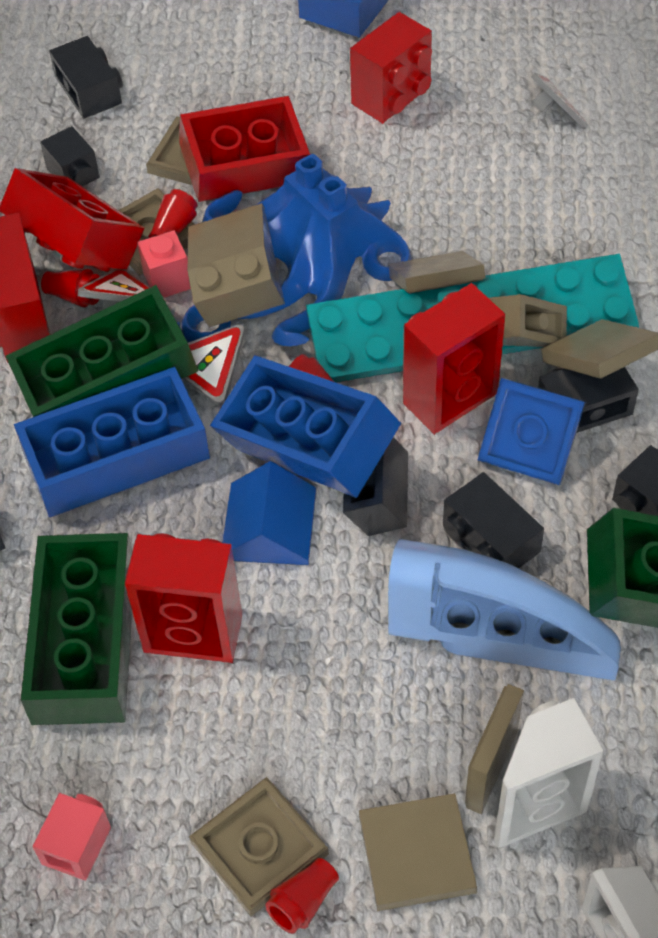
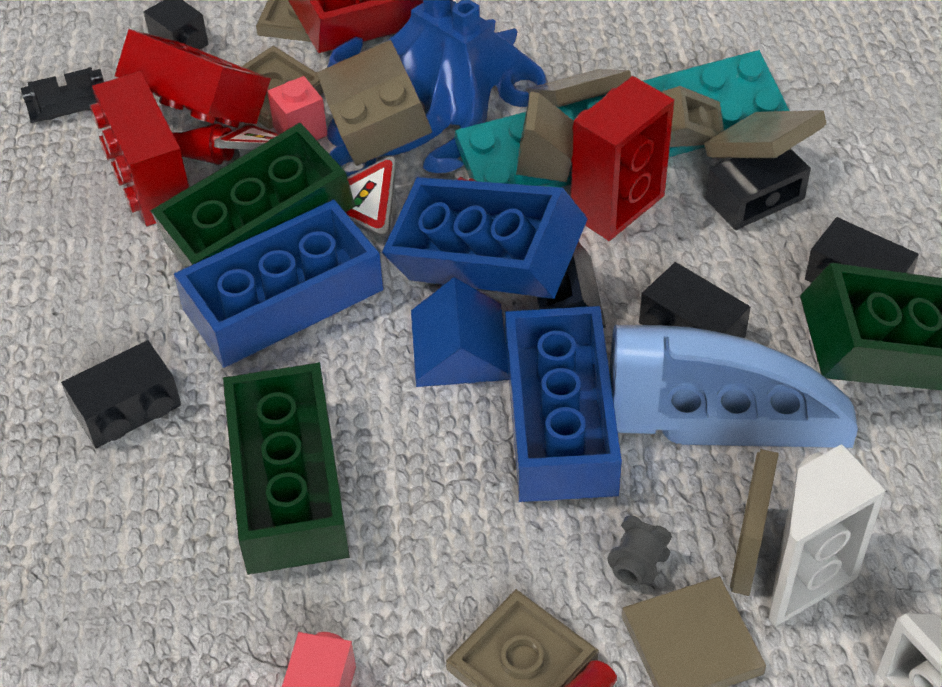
camera: 10 degrees left, 5 degrees down
red brick [125,533,243,663] -> none
red cone [148,189,198,238] -> none
blue tile [477,378,586,485] -> none
none -> blue brick [505,306,622,502]
none -> dark tan slope [516,92,574,182]
none -> dark grey brick [607,515,672,586]

